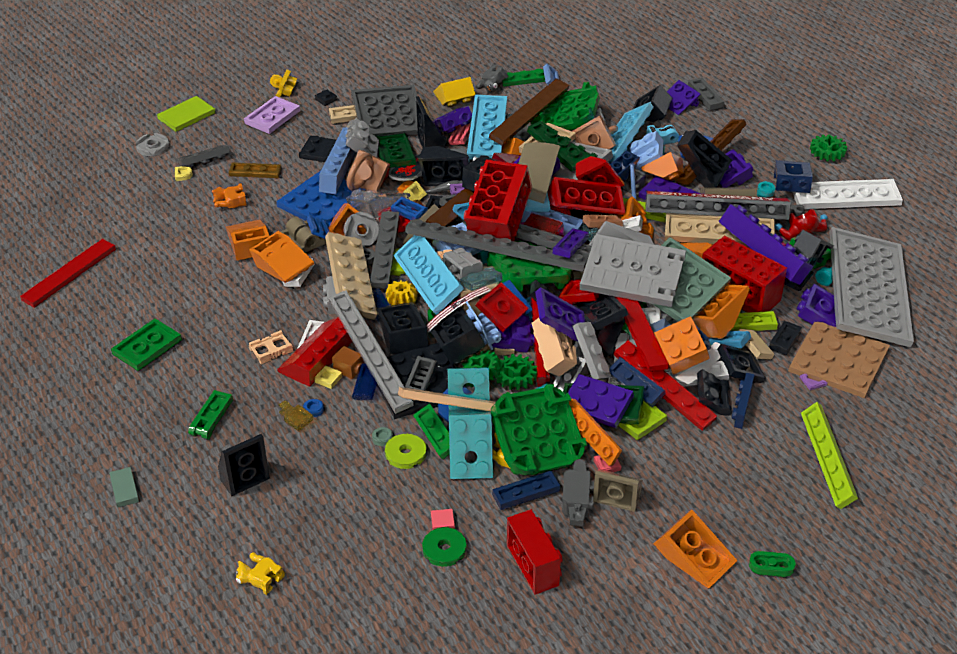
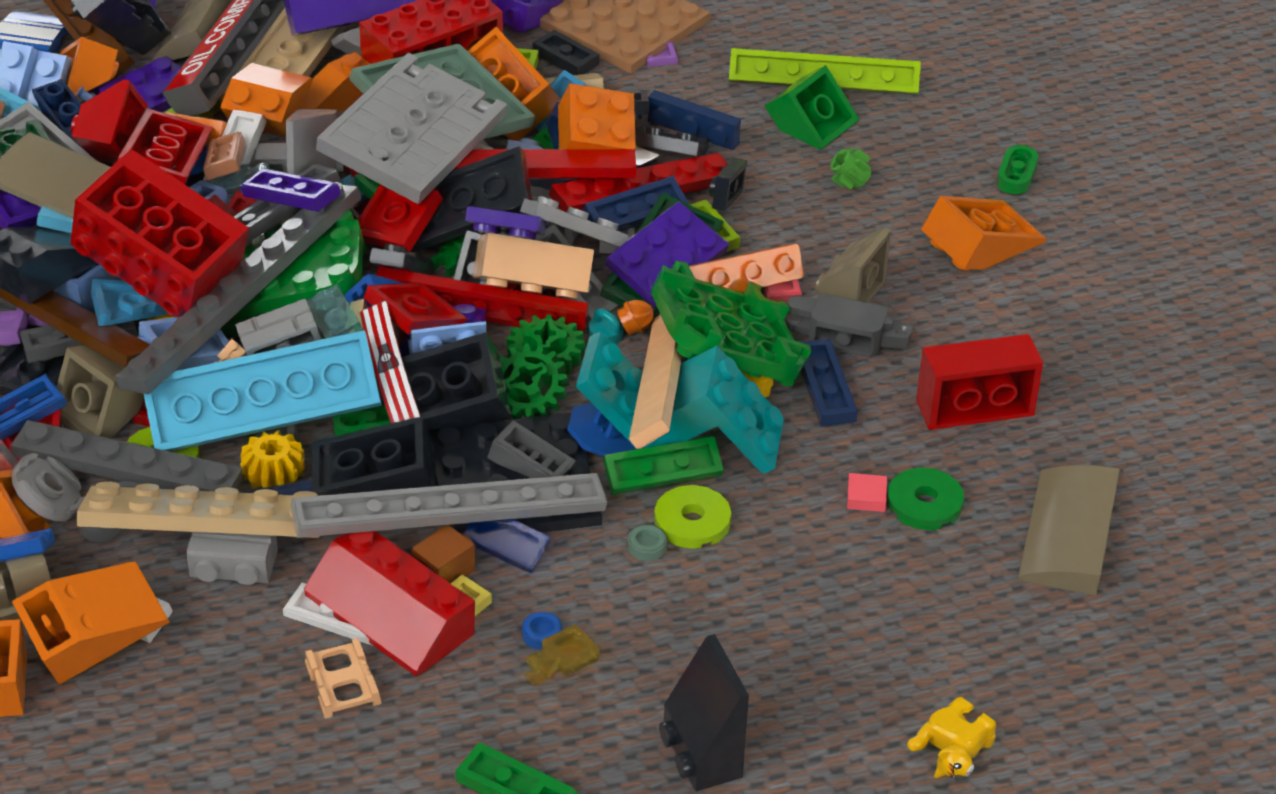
camera: 80 degrees left, 0 degrees up
none -> orange slope [220,63,313,137]
none -> black plate [709,158,748,211]
none -> green slope [764,65,859,150]
none -> bright green gear [831,147,871,190]
none -> dark tan slope [1018,465,1120,596]

